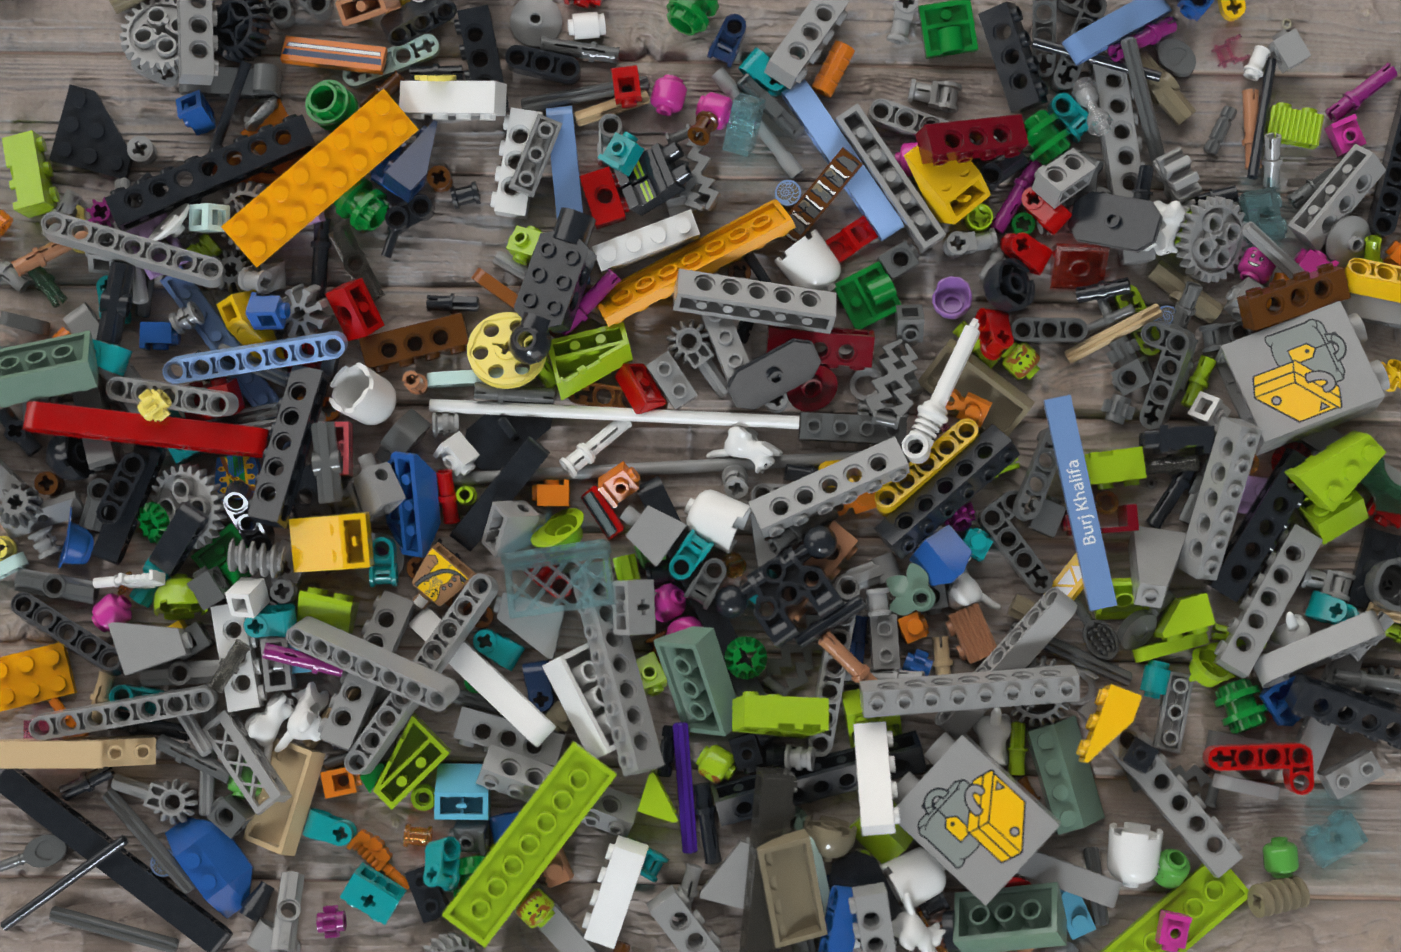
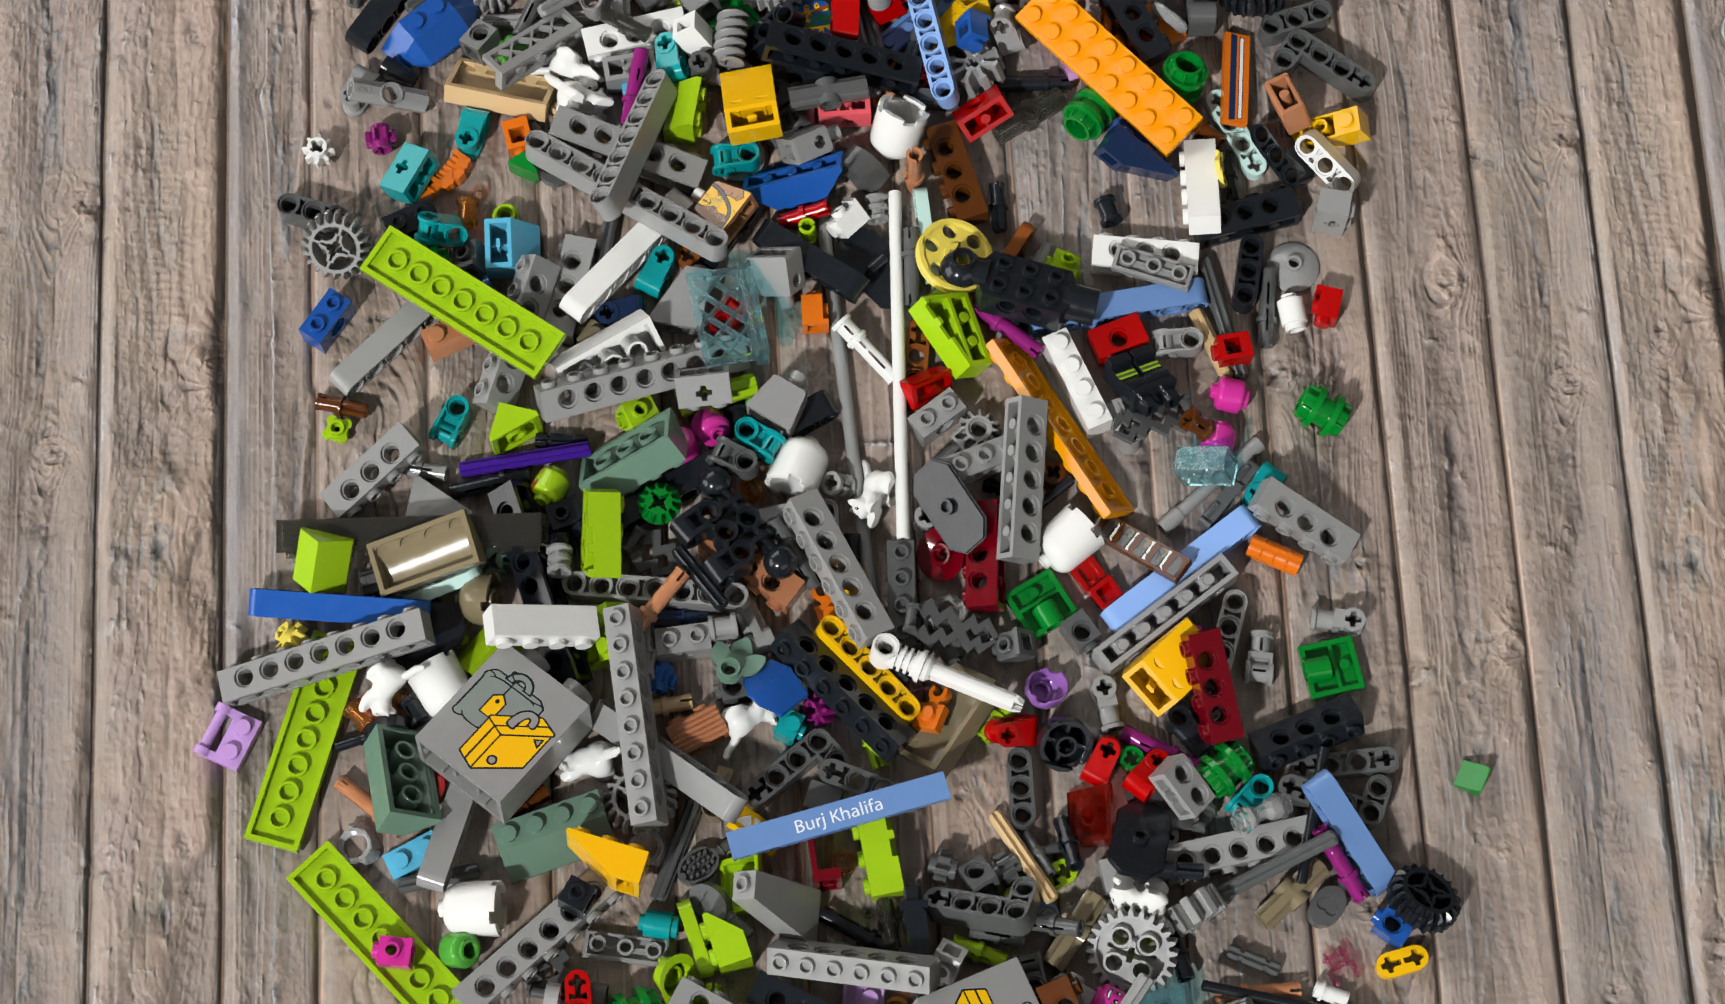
camera: 90 degrees right, 15 degrees down
lime wedge [373,712,451,810] -> none
black beam [381,194,435,259] -> none
reddish brown bush [427,165,453,193] -> none
lime head [515,888,555,928] -> none
lime piece [530,508,584,552] -> none
slope [581,485,625,540] -> none
white brick [582,835,649,949] -> none
teal brick [598,131,644,177] -> none
orange brick [598,461,640,508] -> none
dark blue piece [707,14,746,68] -> none
tile [775,180,801,207] -> none
orange brick [897,610,929,644] -> none
lime wheel [964,203,993,233] -> none
lime head [1001,341,1041,380] -> none
lime axle [1007,721,1028,775] -> none

